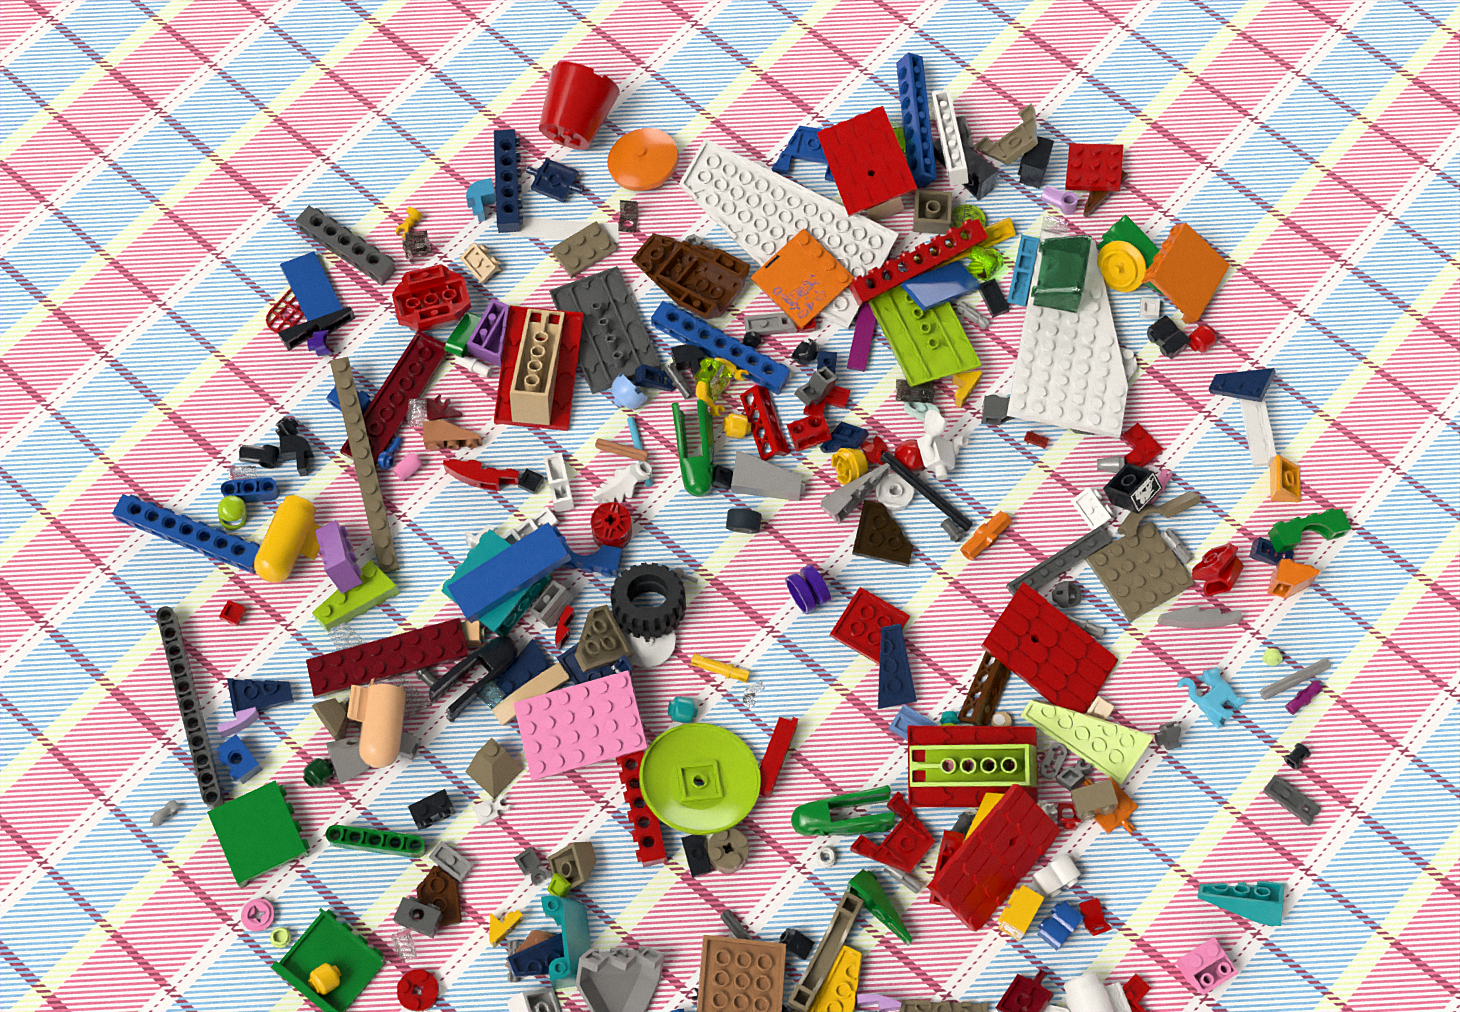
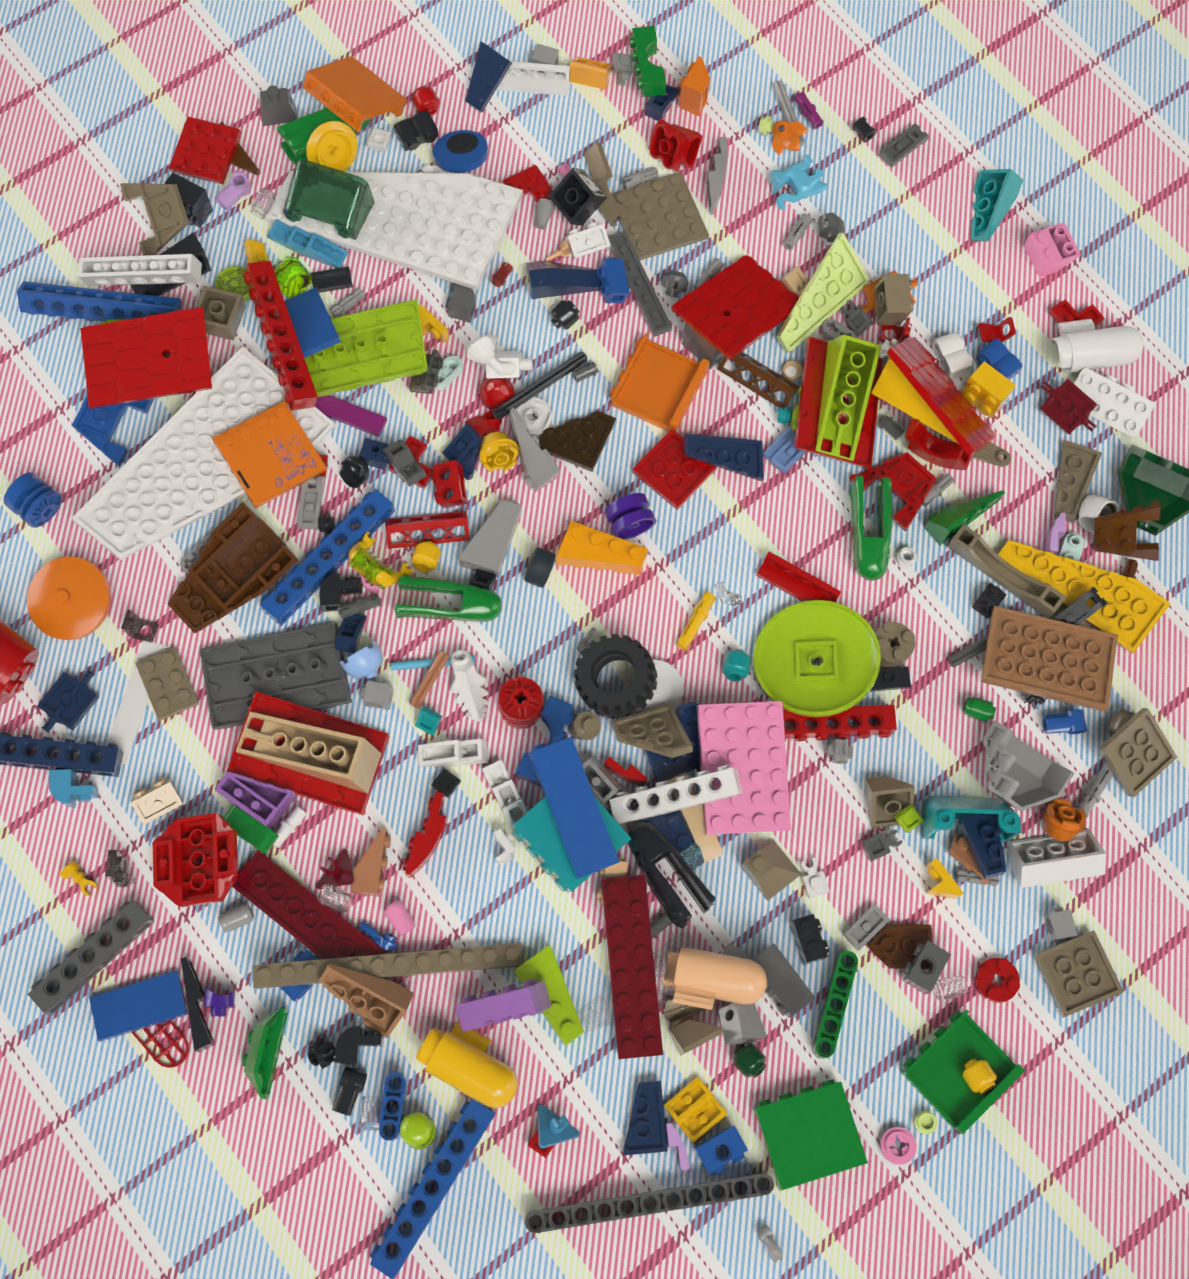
camera: 85 degrees left, 5 degrees up
orange piece [960,511,1012,561] -> none
none -> blue wheel [4,472,62,528]
none -> light grey piece [218,903,254,933]
none -> green wedge [242,1007,289,1100]
none -> dark grey torso [260,85,298,126]
none -> medium nougat wedge [318,964,414,1038]
none -> light grey brick [361,681,394,710]
none -> teal plate [414,706,443,736]
none -> blue piece [433,130,489,173]
none -> dark blue wedge [526,261,602,299]
none -> light grey brick [529,43,559,73]
none -> dark azure piece [537,1104,580,1148]
none -> light nougat hand [545,241,571,261]
none -> black head [550,300,580,330]
none -> light orange wedge [556,521,648,575]
none -> dark tan piece [570,712,601,740]
none -> blue brick [597,257,630,303]
none -> orange panel [609,333,710,432]
none -> white brick [609,765,743,825]
none -> light grey plate [612,52,632,86]
none -> yellow slope [663,1076,728,1145]
none -> dark grey slope [753,943,815,1018]
none -> orange plate [772,120,808,155]
none -> light grey pin [782,213,813,250]
none -> light grey gear [827,739,853,764]
none -> green brick [963,697,996,722]
none -> dark tan piece [972,443,1011,467]

